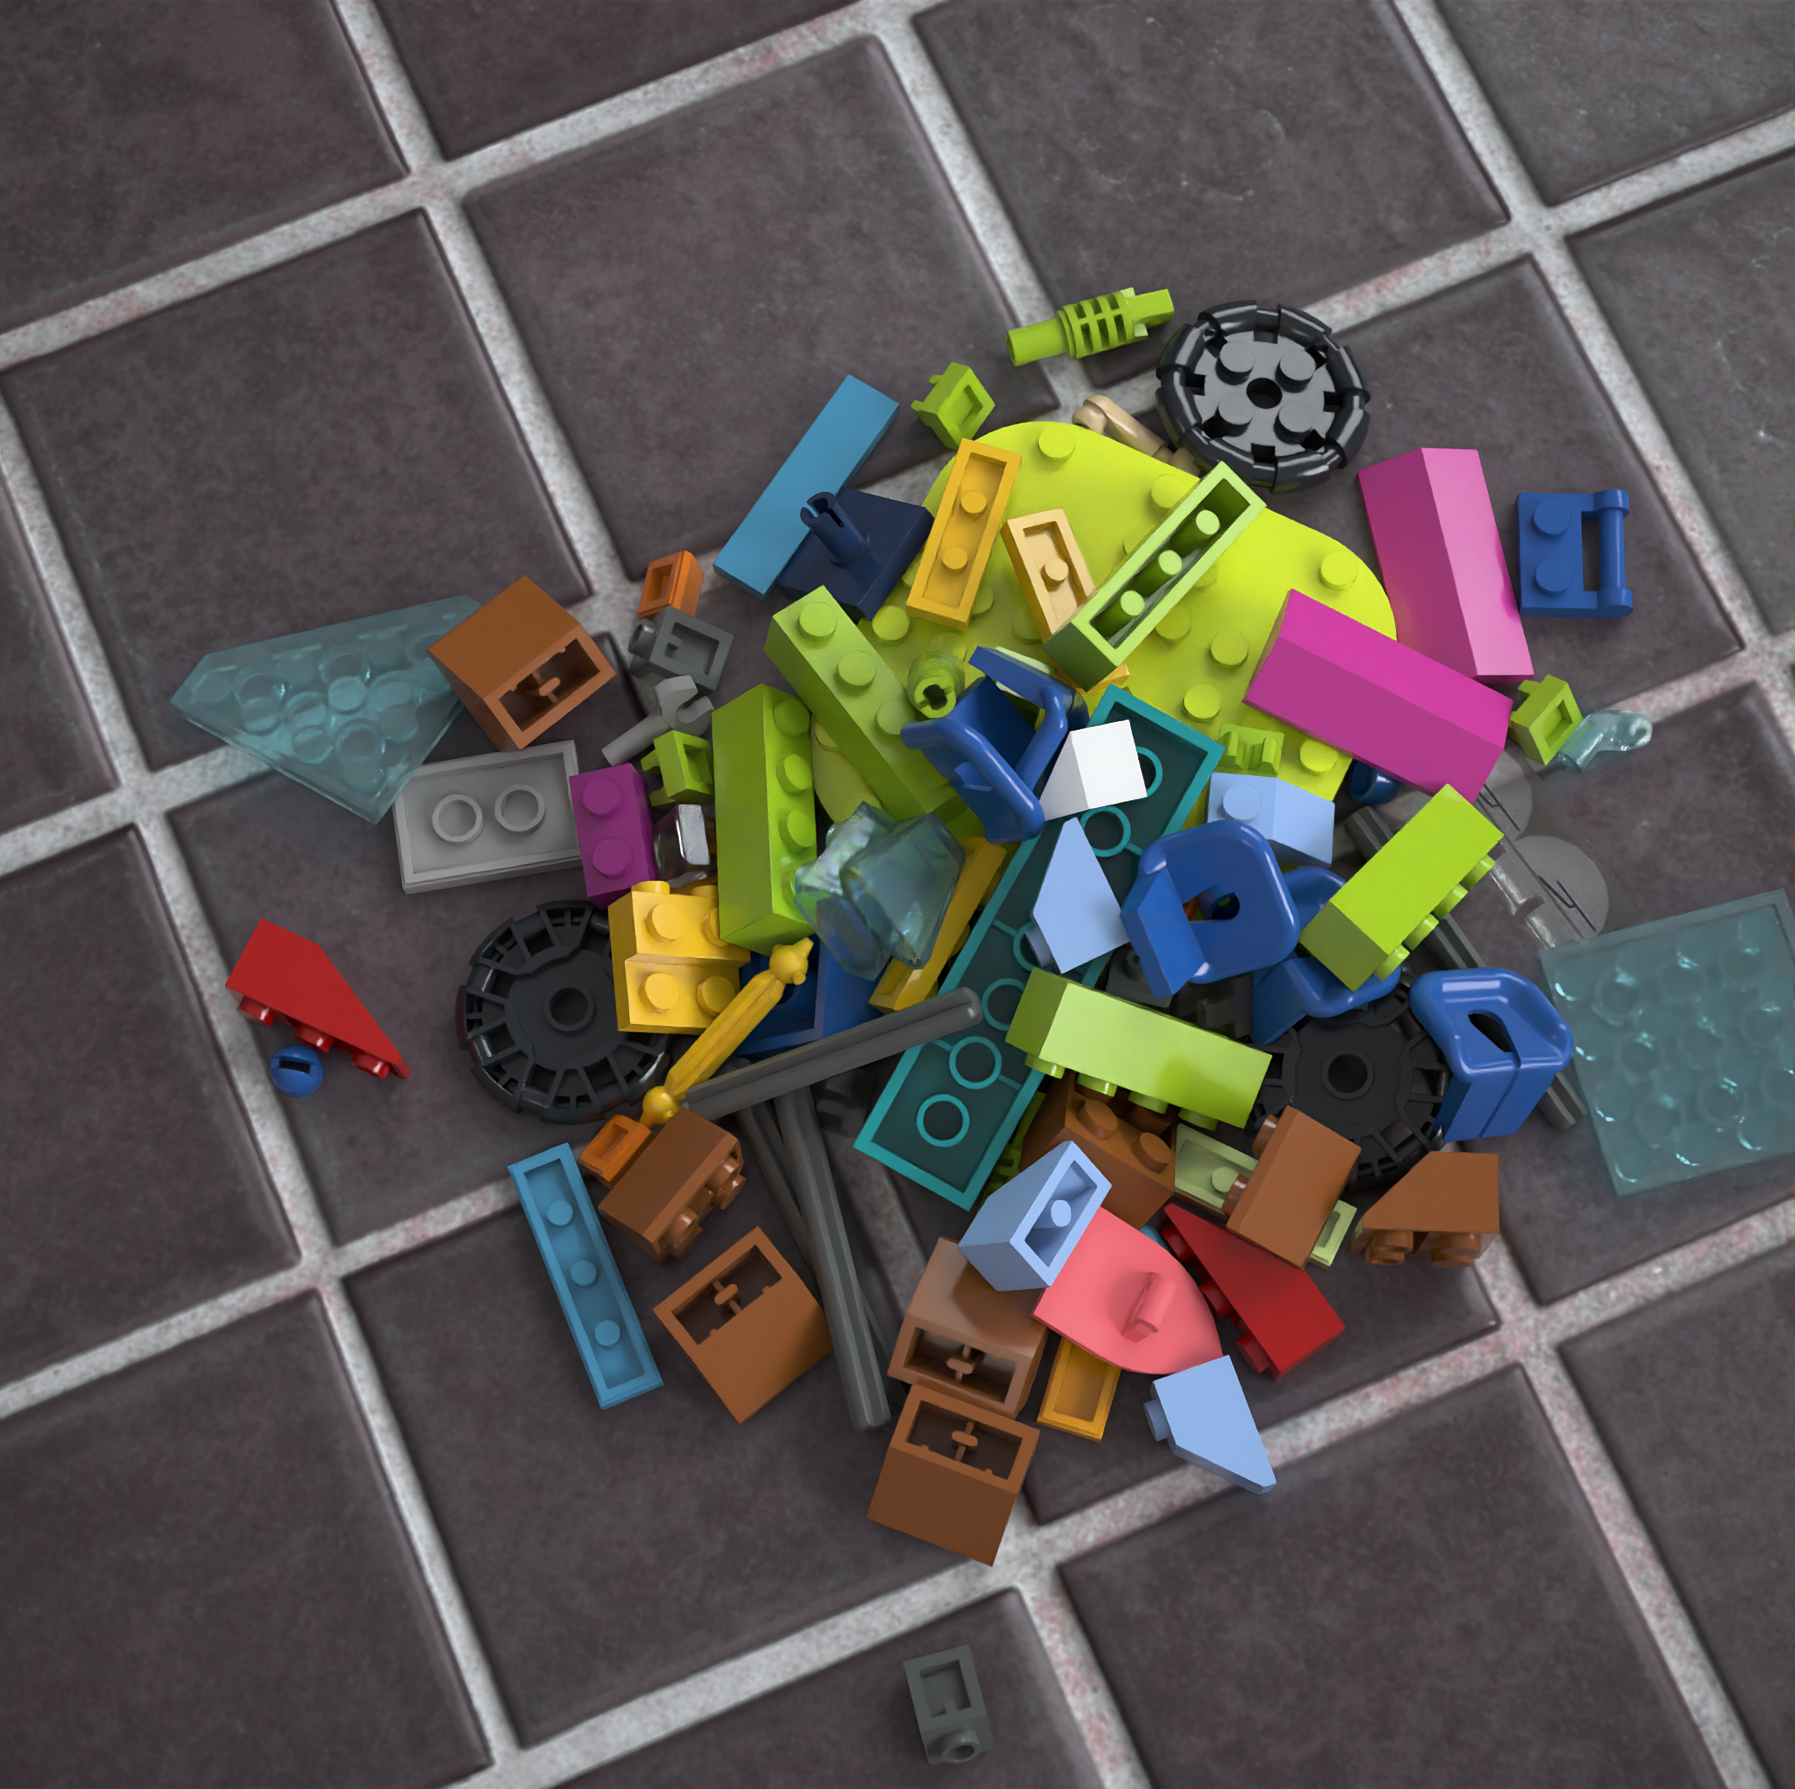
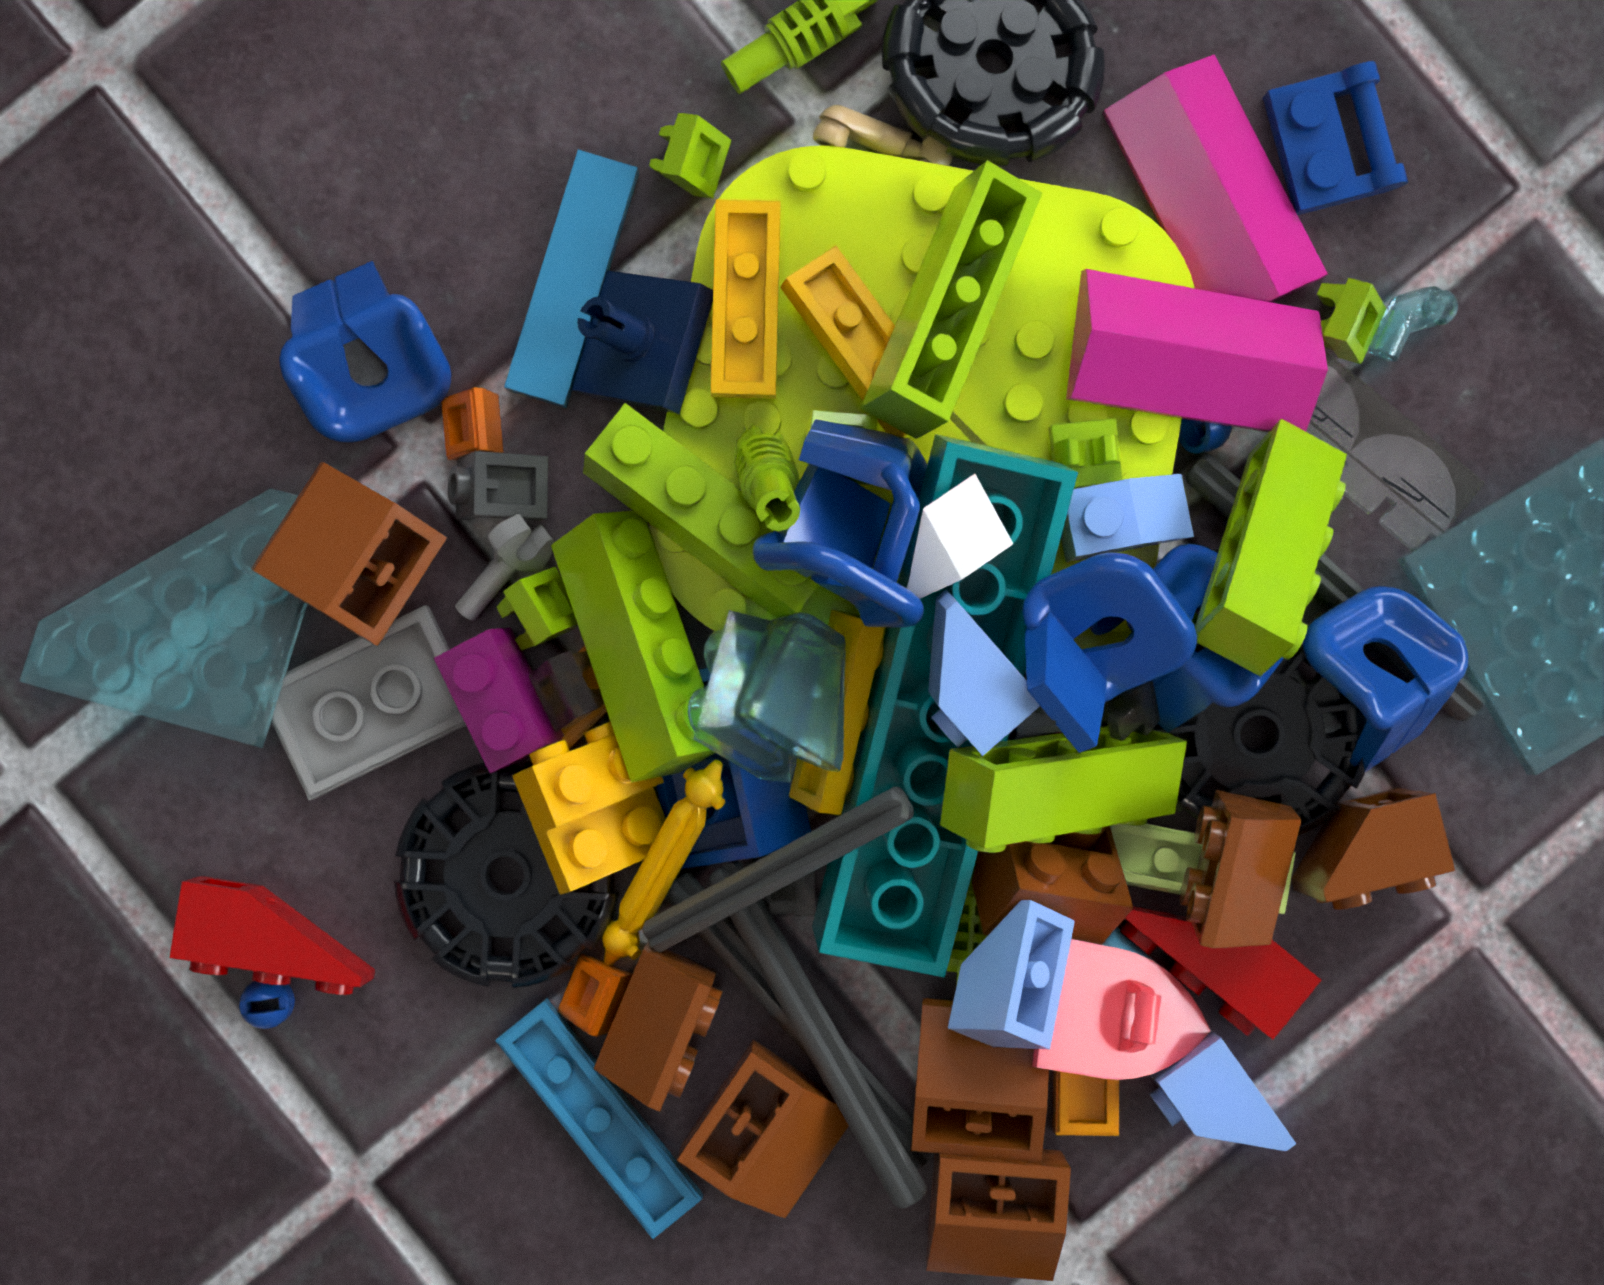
camera: 15 degrees left, 15 degrees up
none -> blue piece [279,261,452,442]

